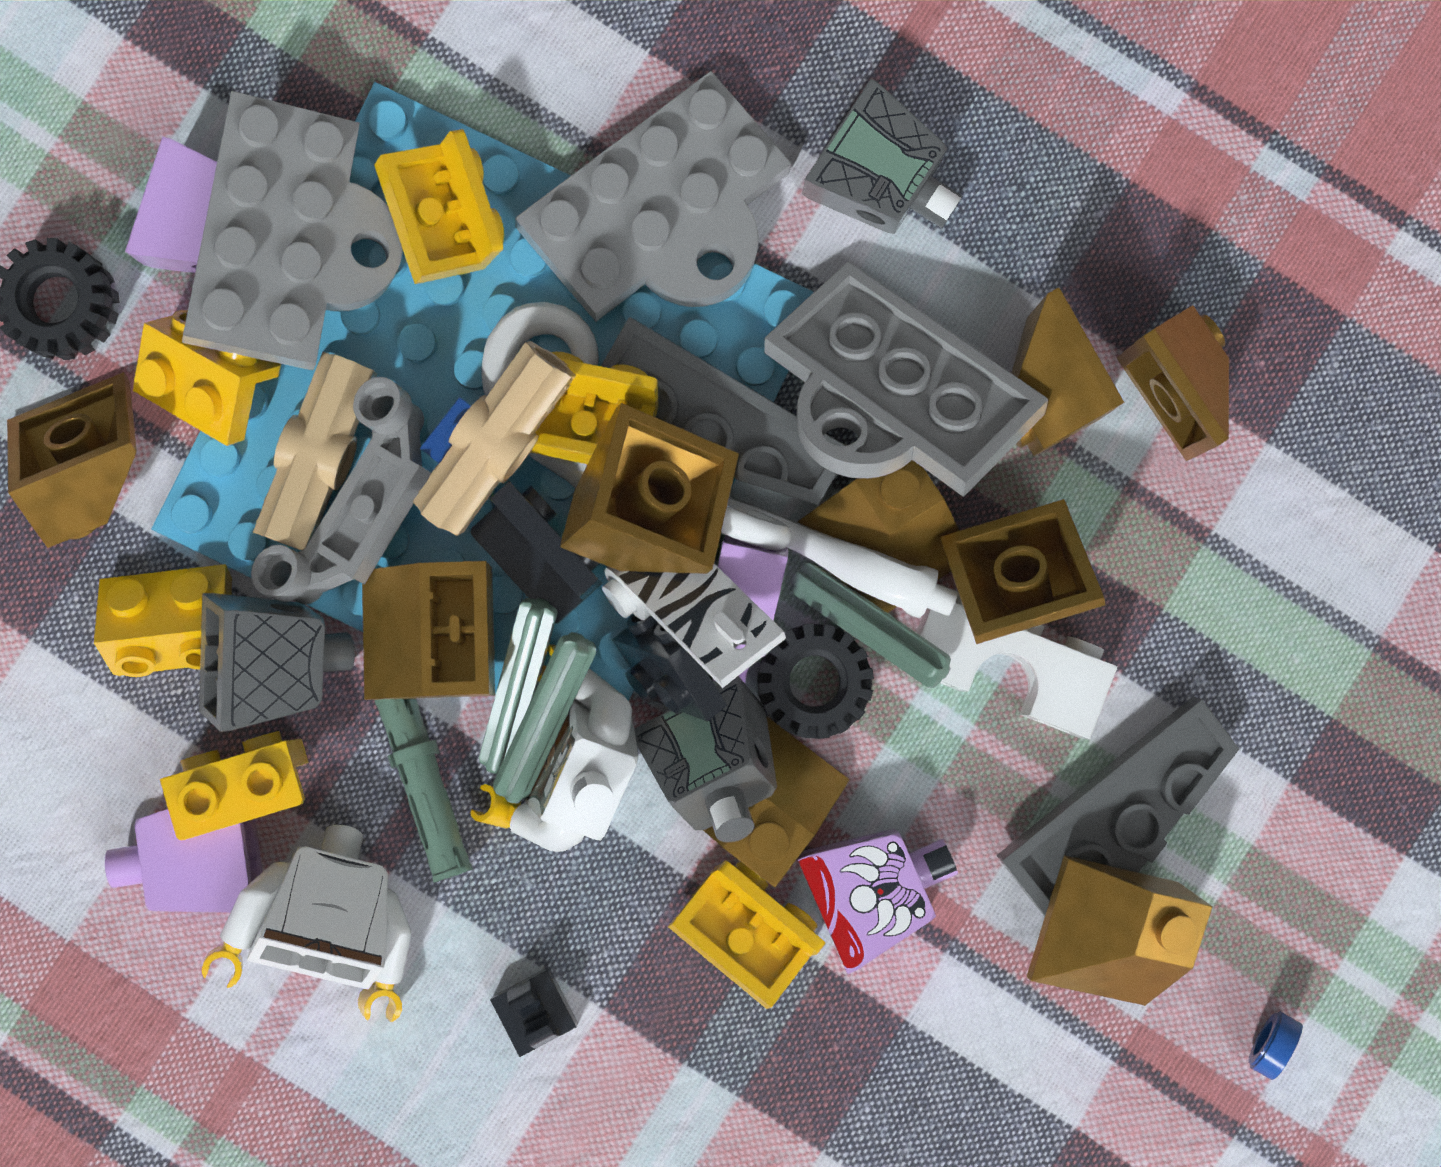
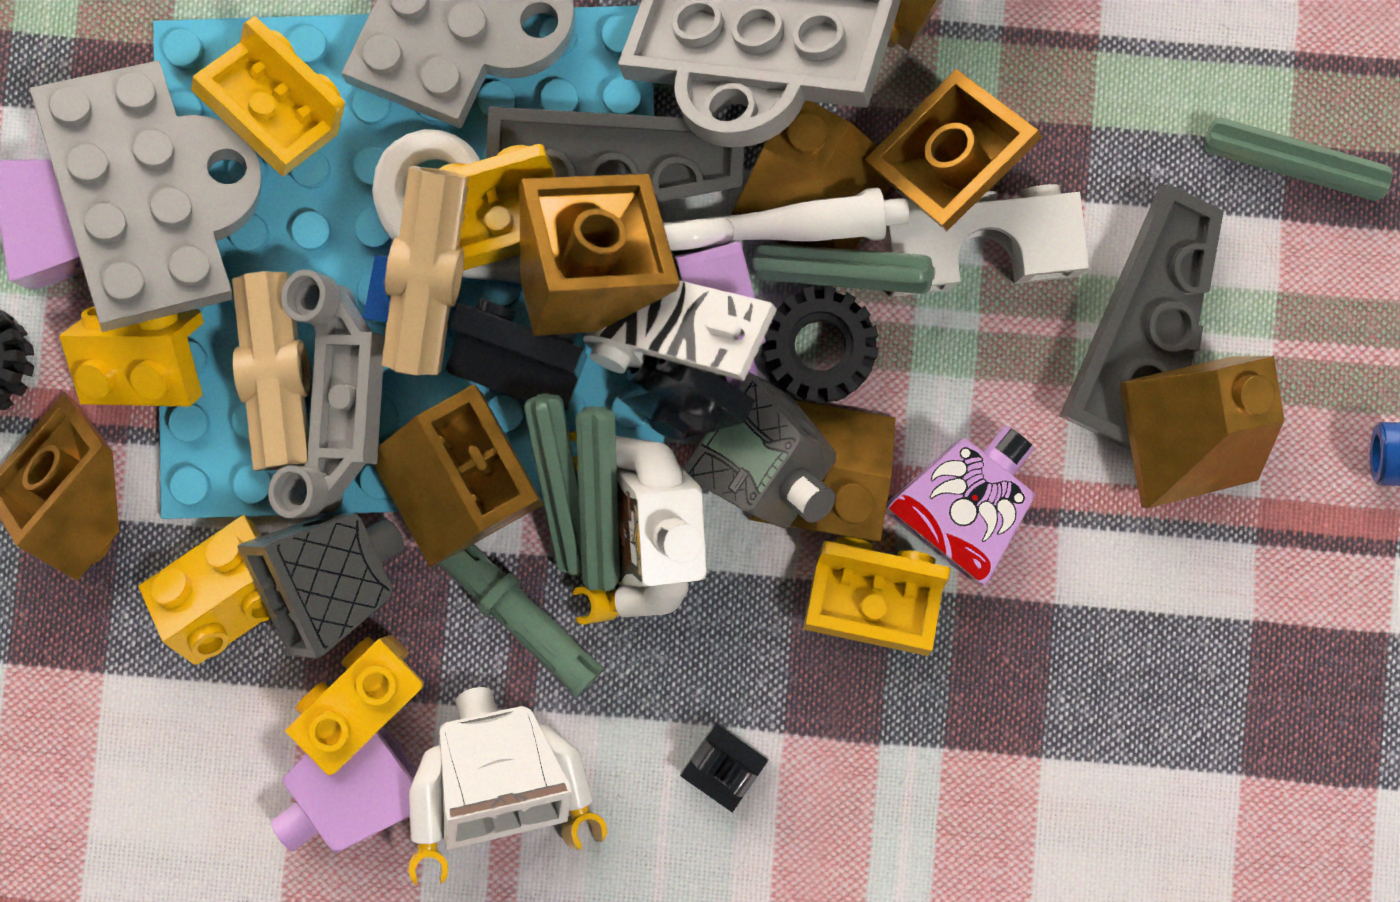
camera: 20 degrees left, 0 degrees up
none -> sand green axle [1204,117,1393,201]

